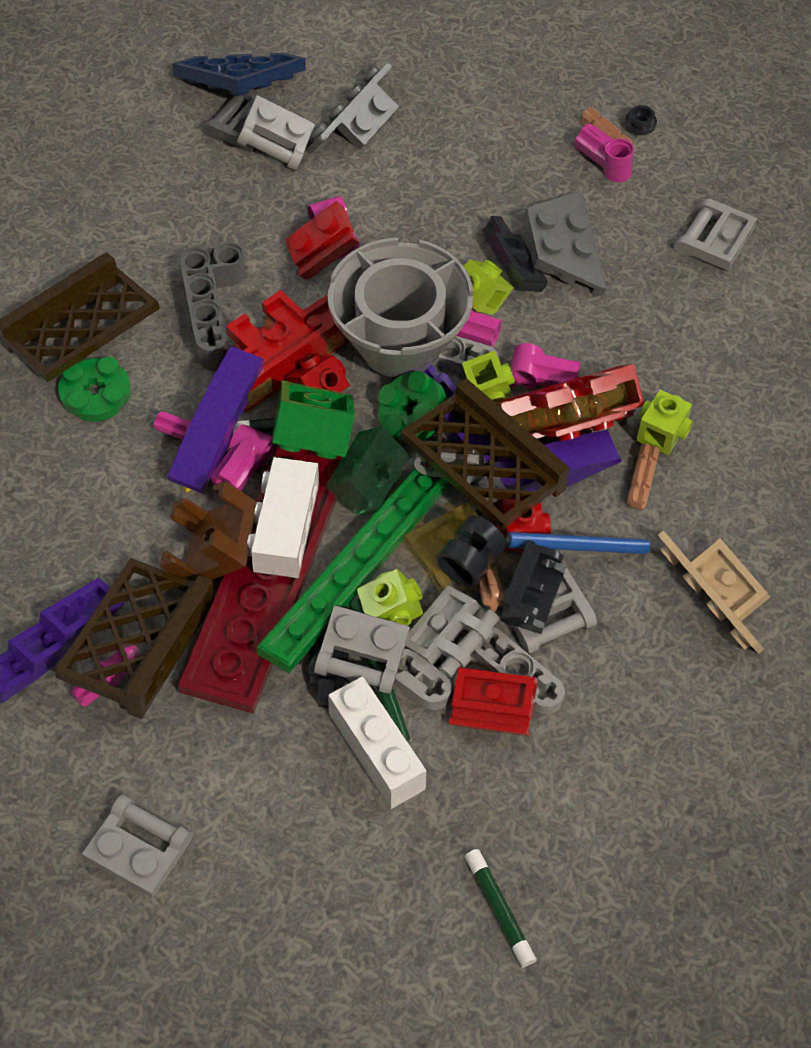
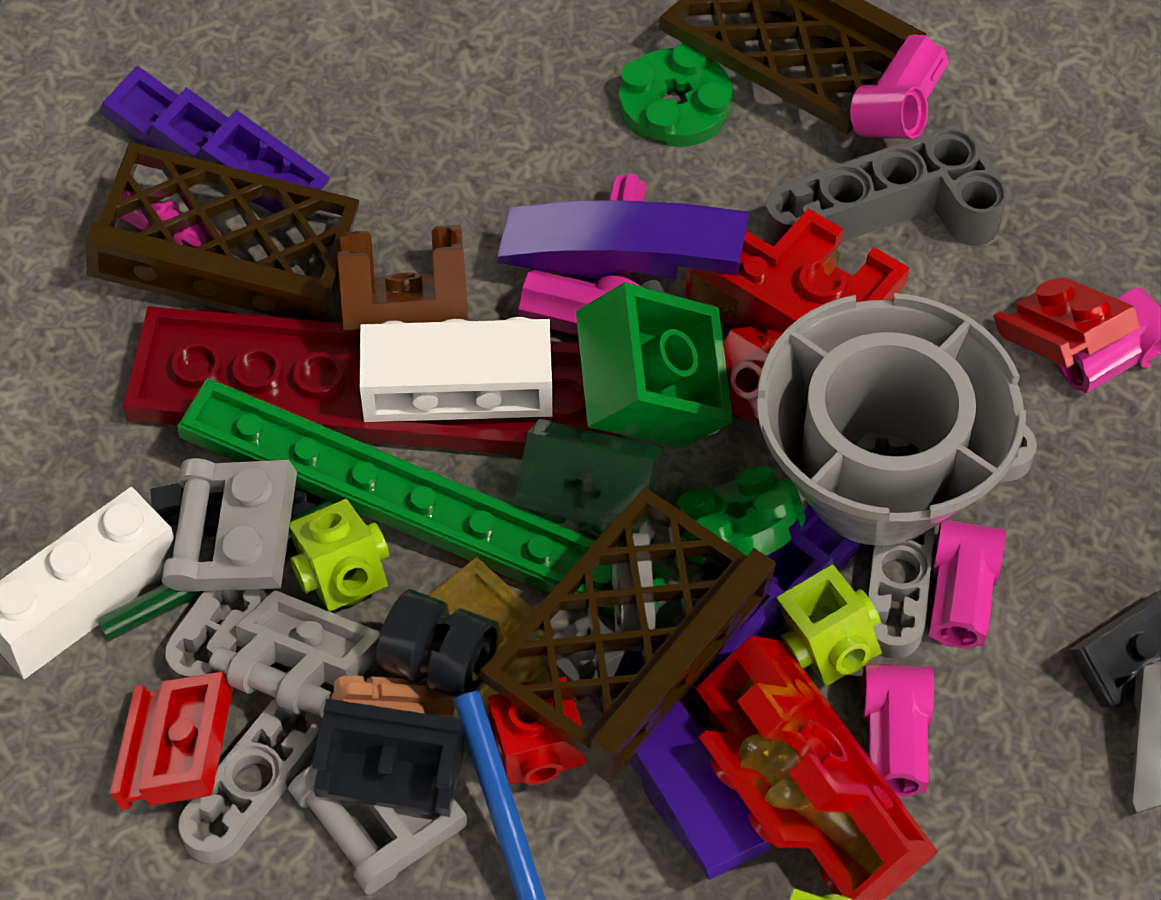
camera: 80 degrees right, 0 degrees up
lime brick [463,259,514,315] -> none
none -> dark pink piece [850,35,949,139]

